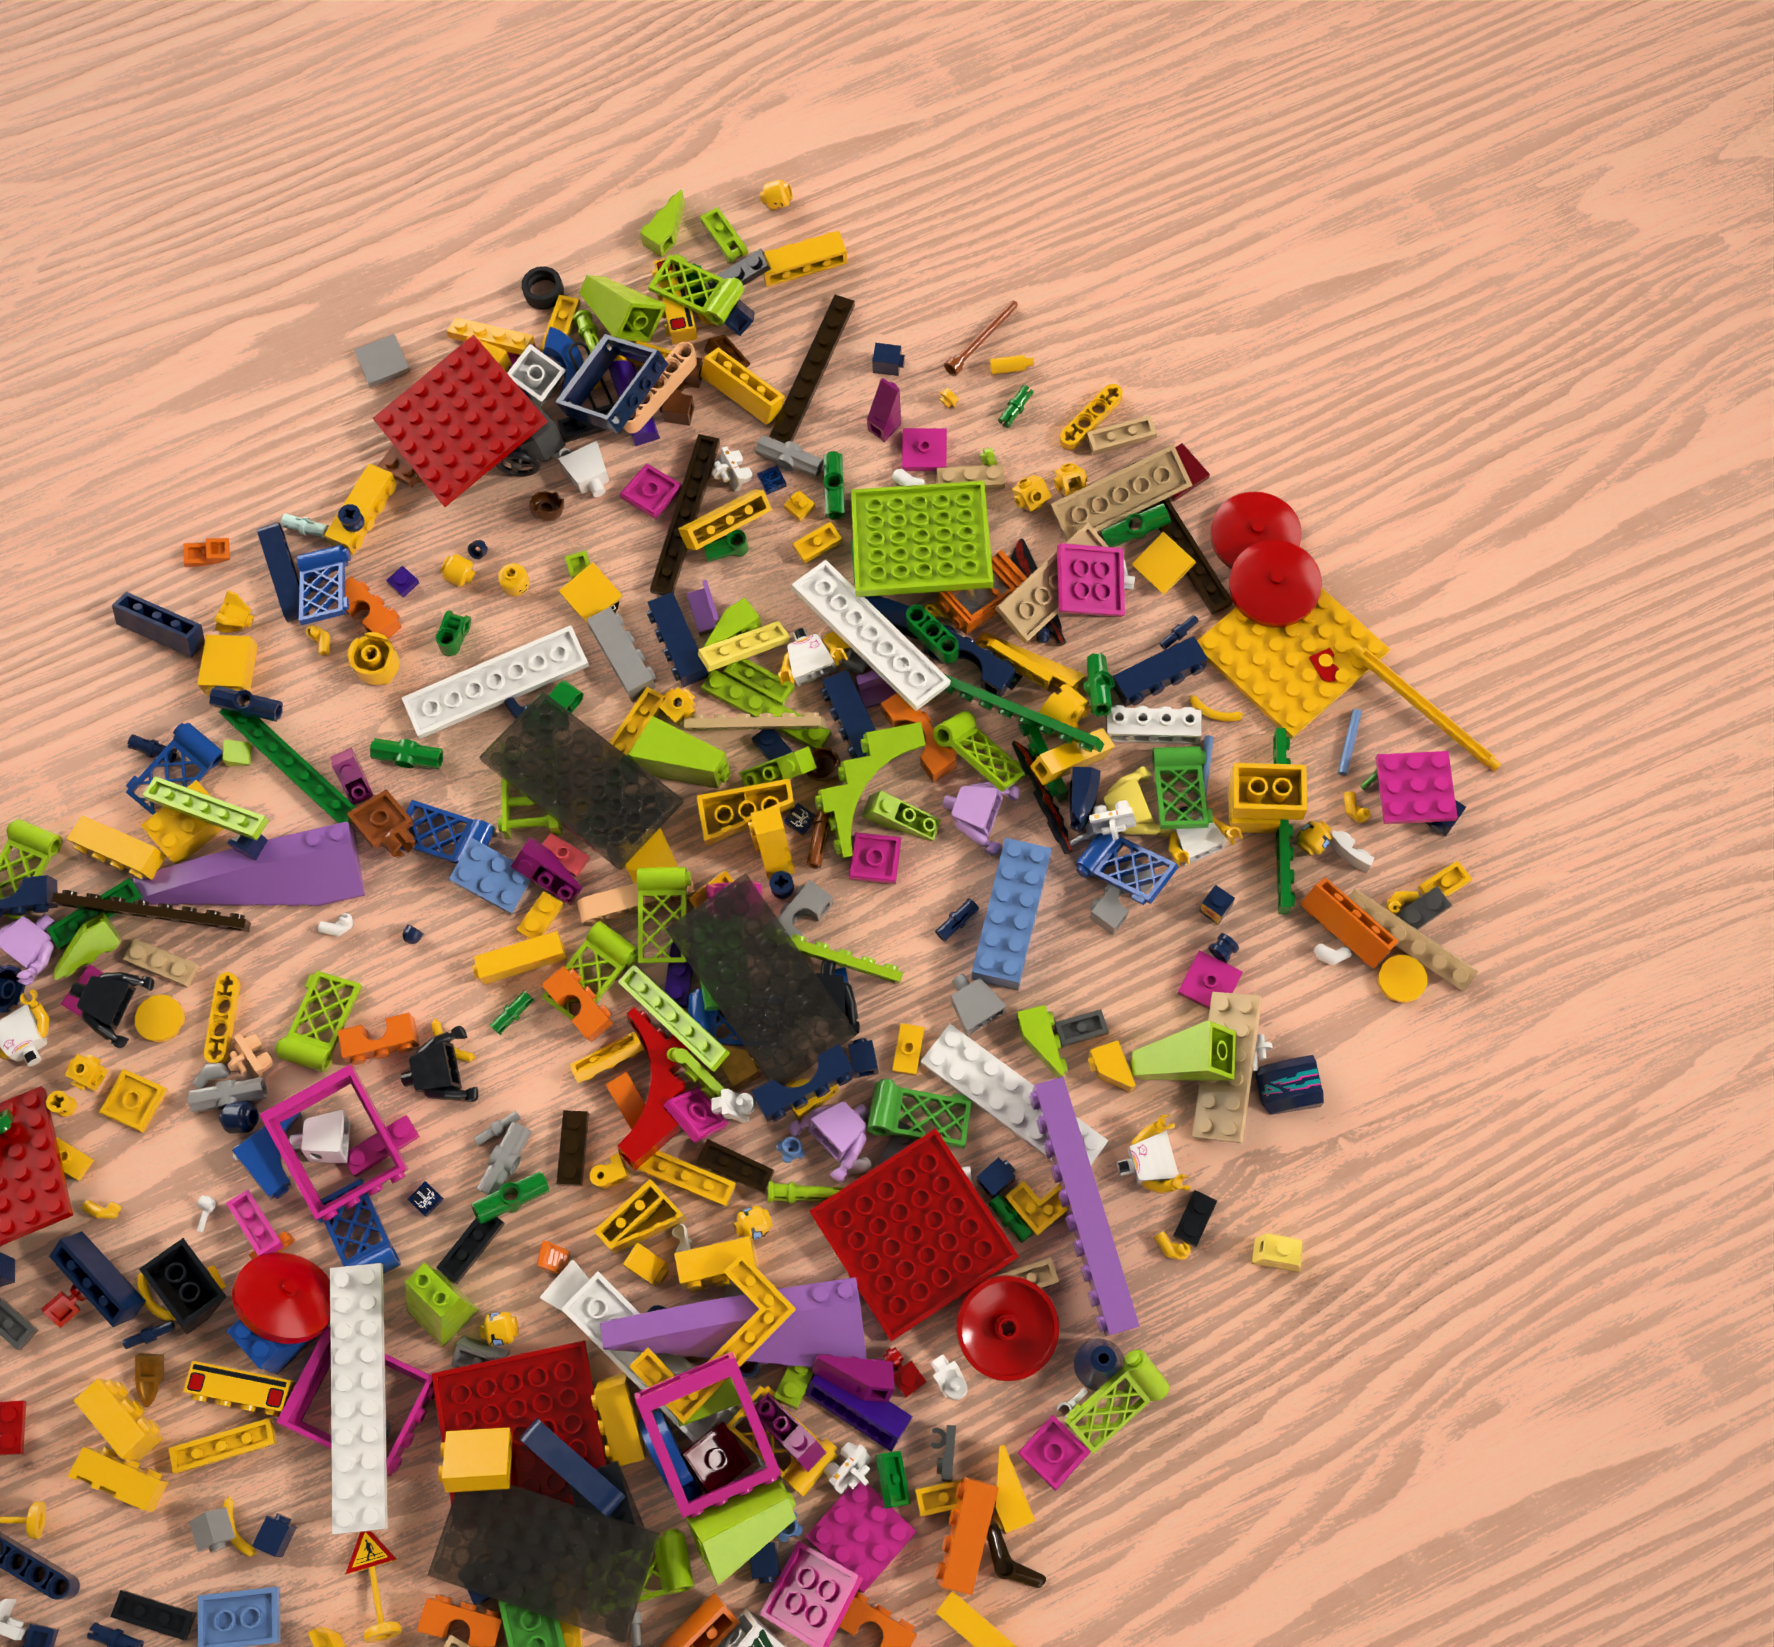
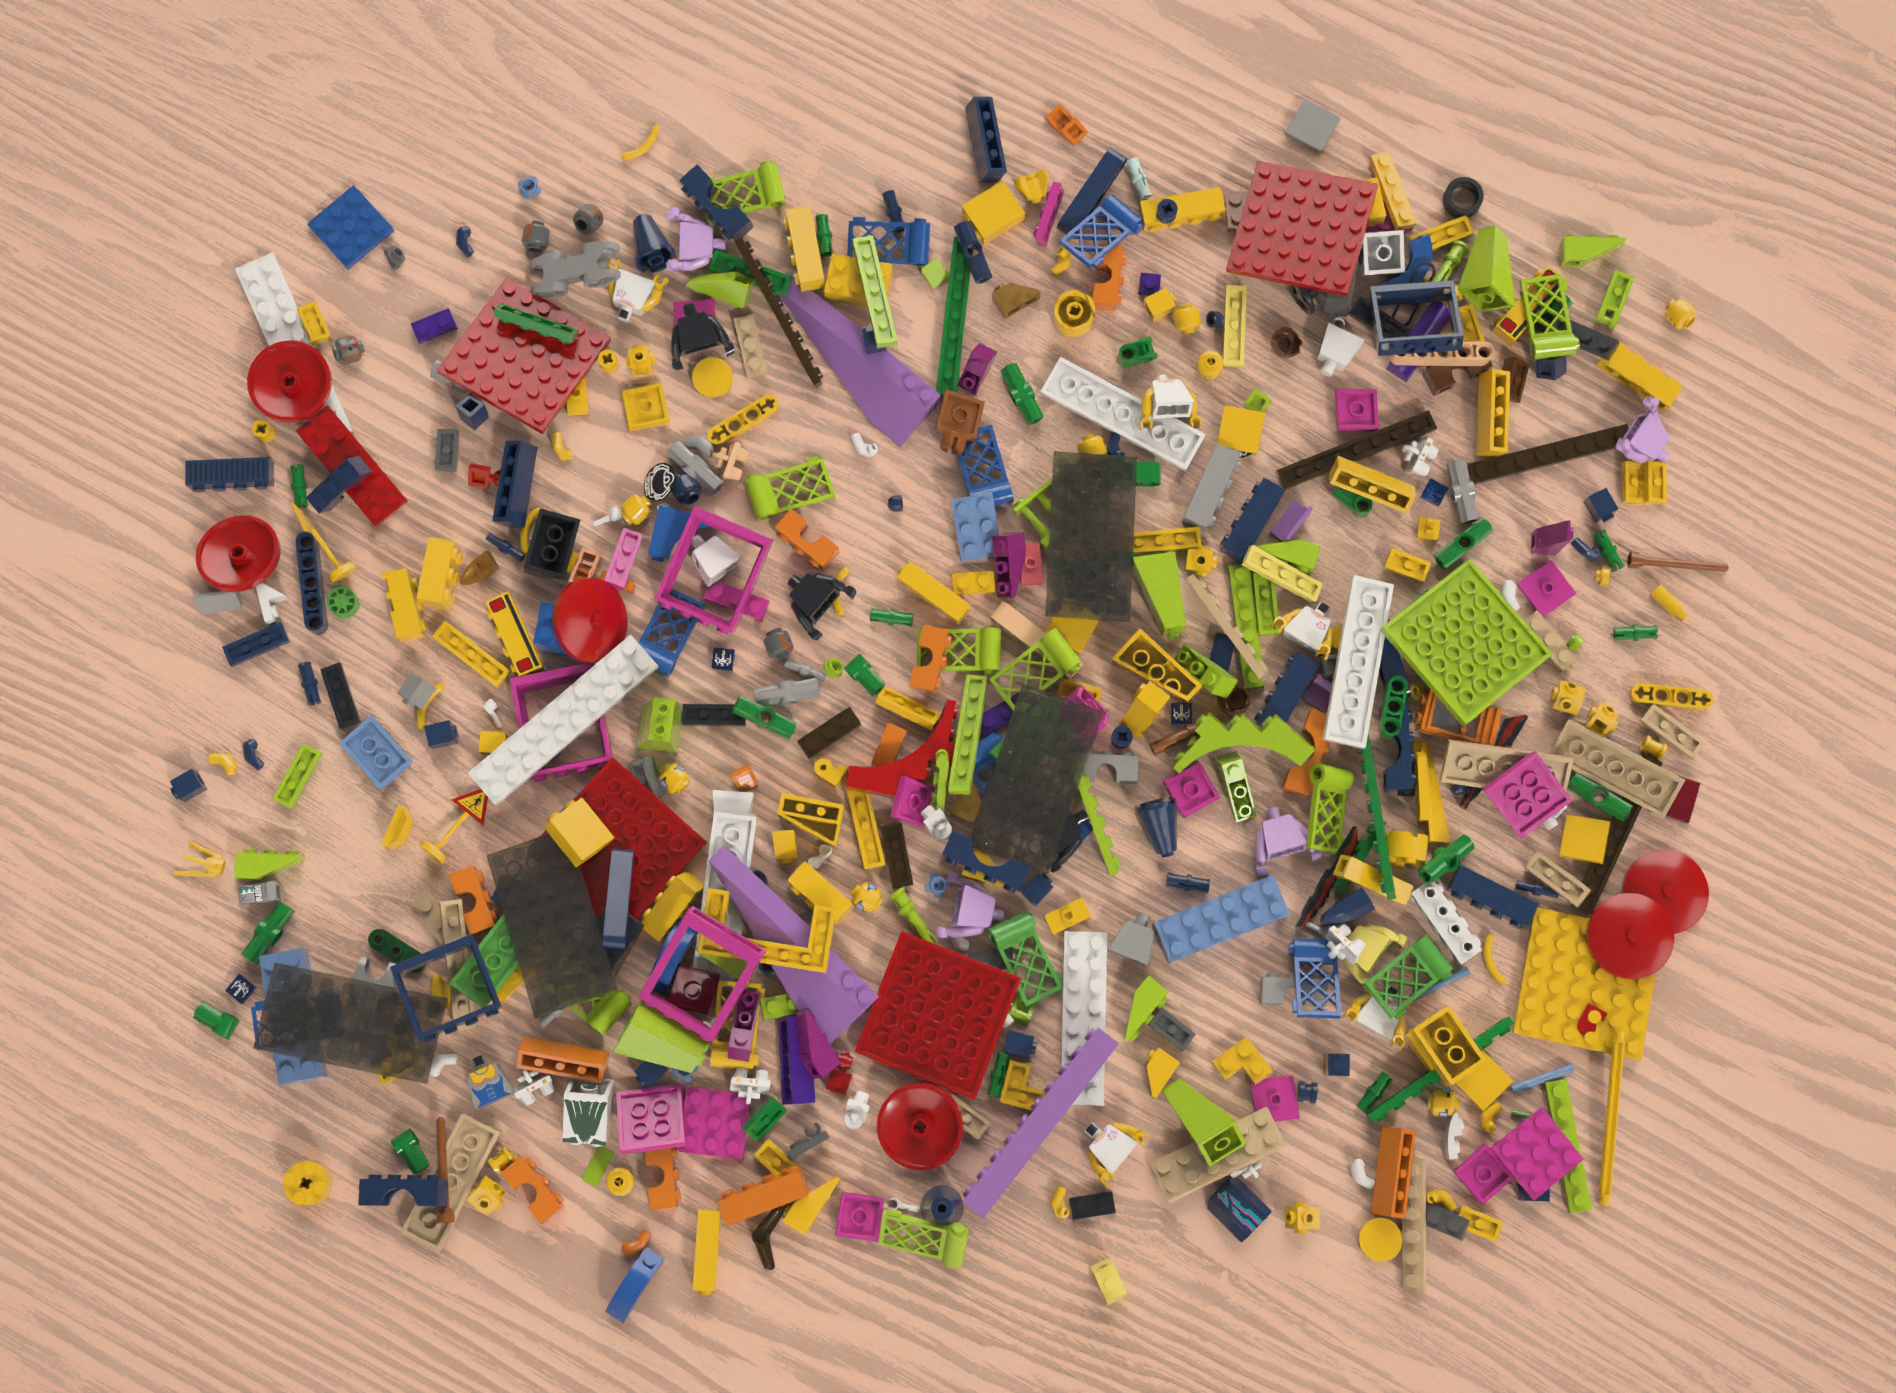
camera: 50 degrees right, 10 degrees up
none -> bright green wheel [326,586,360,619]
none -> yellow brick [479,731,509,755]
none -> white hand [484,699,502,729]
none -> orange slope [567,548,602,585]
none -> yellow head [620,494,652,525]
none -> black sticker [644,463,675,501]
none -> dark grey head [763,628,794,661]
none -> green pin [815,214,833,257]
none -> lime plate [823,658,844,679]
none -> green piece [844,654,886,697]
none -> pearl gold slope [992,283,1040,319]
none -> lime slope [1009,995,1037,1027]
none -> dark pink plate [1034,181,1064,247]
none -> yellow head [1077,433,1107,465]
none -> dark blue cone [1135,797,1177,858]
none -> torso [1138,375,1202,431]
none -> yellow brick [1143,288,1177,323]
none -> yellow plate [1212,1037,1273,1085]
none -> light yellow plate [1223,285,1247,367]
none -> yellow brick [1284,1202,1320,1234]
none -> green pin [1356,1071,1393,1114]
none -> dark pink plate [1452,1143,1514,1206]
none -> yellow tile [1455,1050,1513,1111]
none -> tan plate [1525,851,1591,908]
none -> lime plate [1544,1079,1592,1213]
none -> dark blue arm [1571,537,1602,561]
none -> green pin [1593,529,1625,572]
none -> lavender torso [1616,396,1670,463]
none -> yellow slope [1621,460,1667,504]
none -> yellow bush [1639,735,1668,761]

